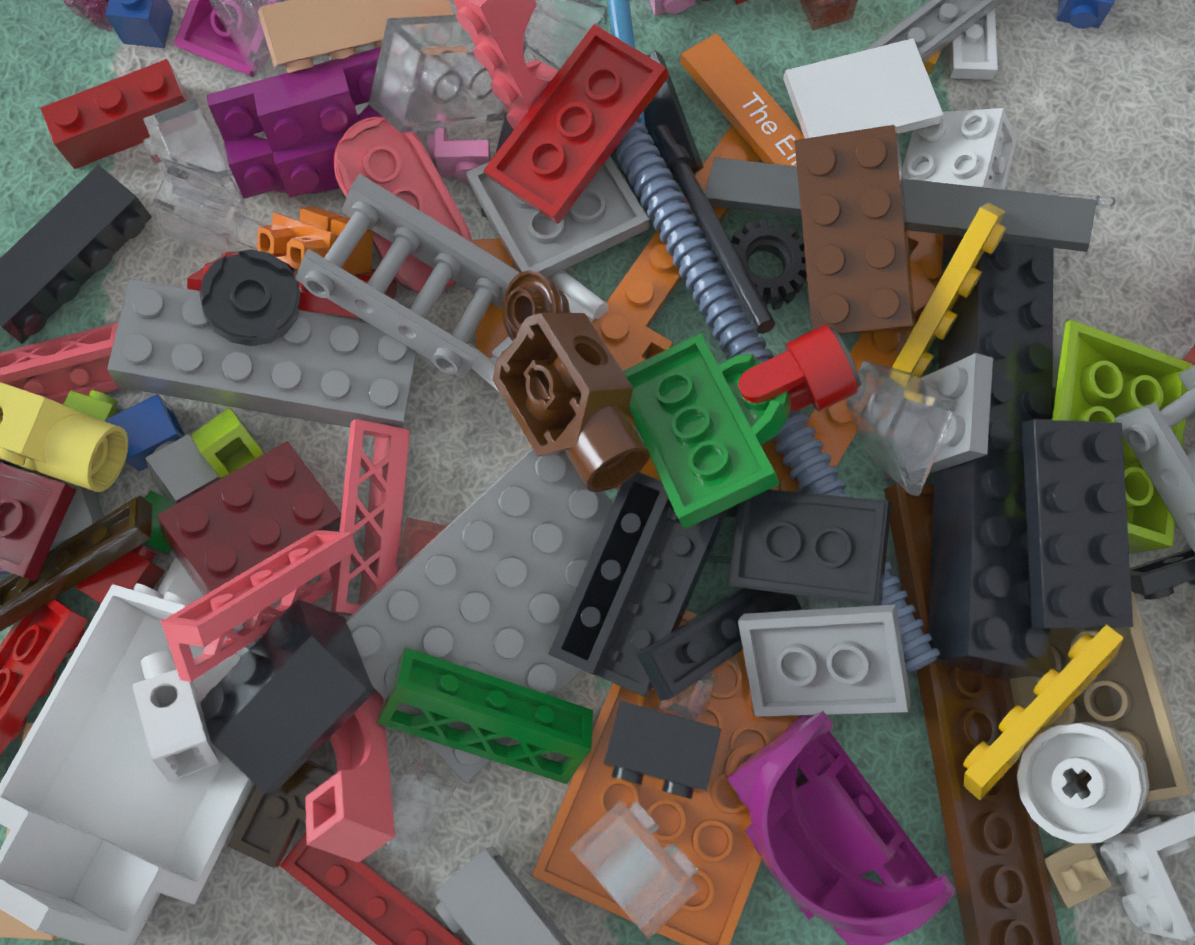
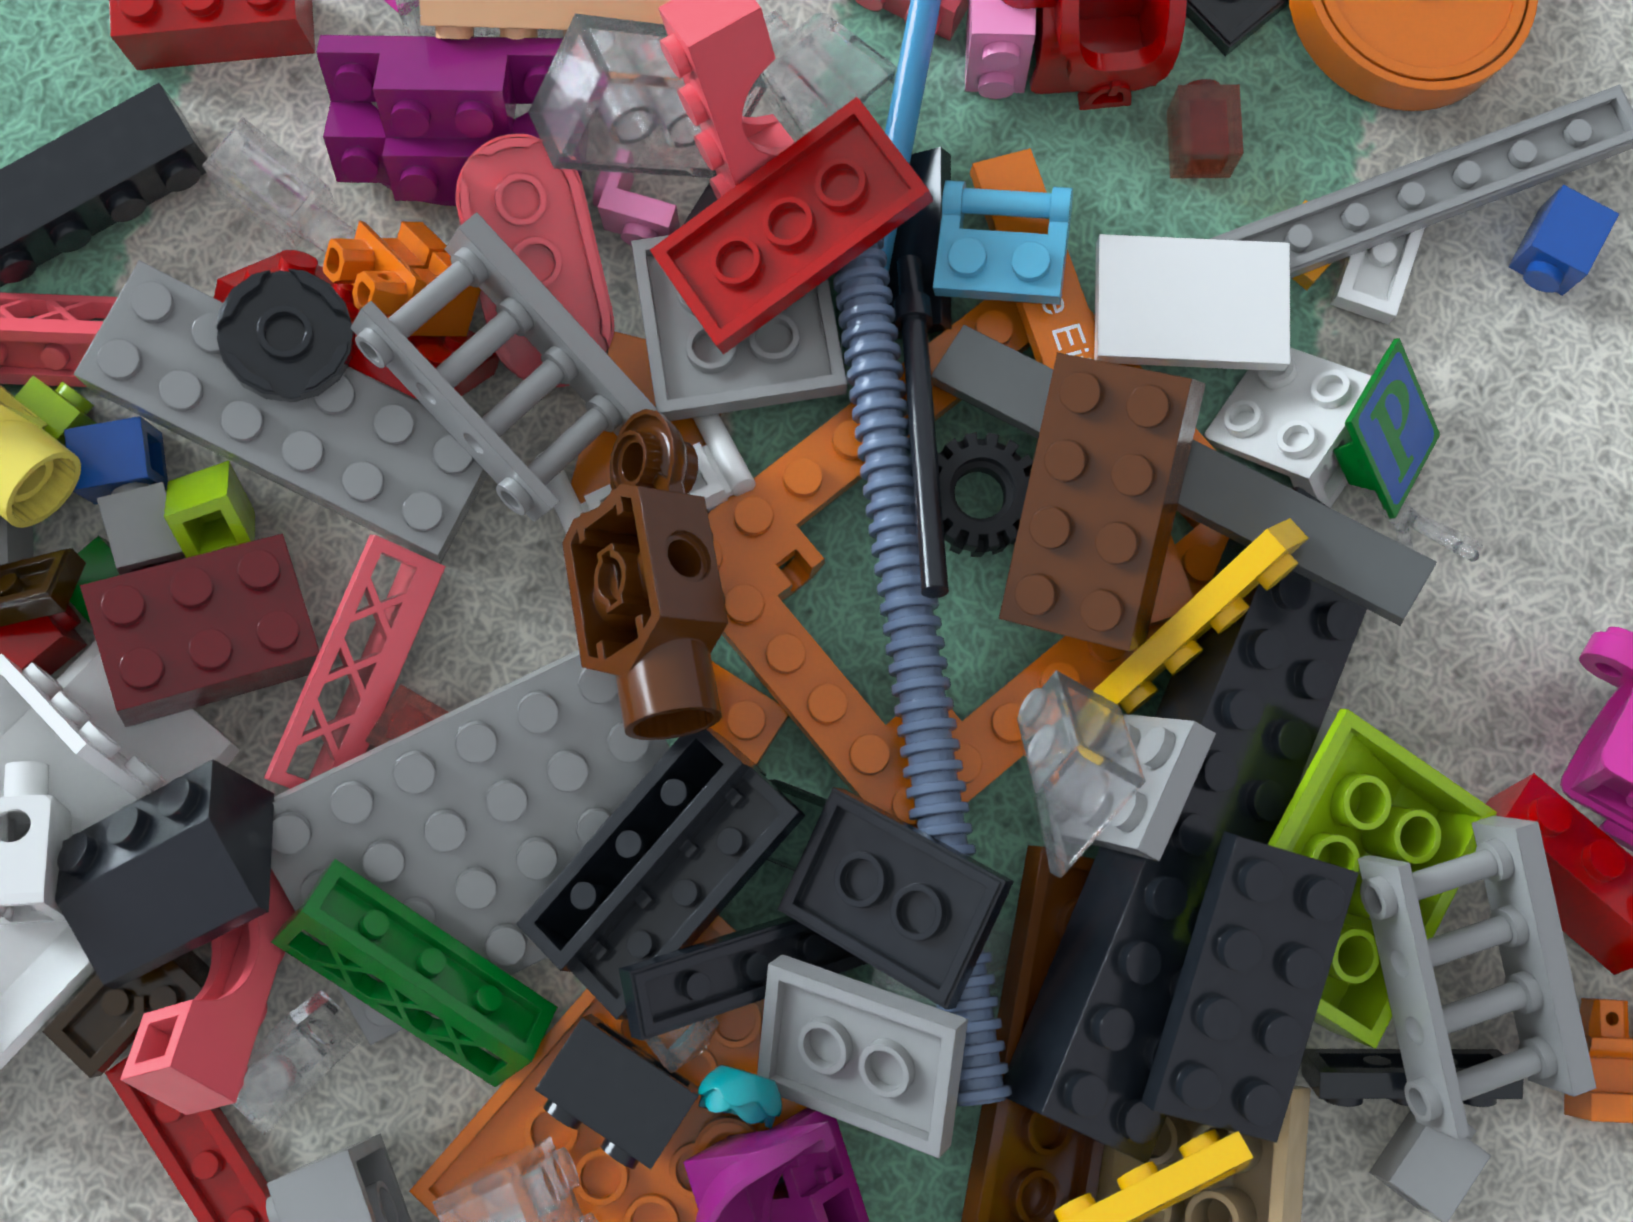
camera: 15 degrees right, 5 degrees up
clear slope [143,98,252,218] -> none
coral fence [161,530,356,682] -> none
green plate [623,324,861,530] -> none
none -> teal plate [697,1065,782,1128]
none -> medium azure plate [933,180,1073,305]
none -> piece [1333,338,1440,519]

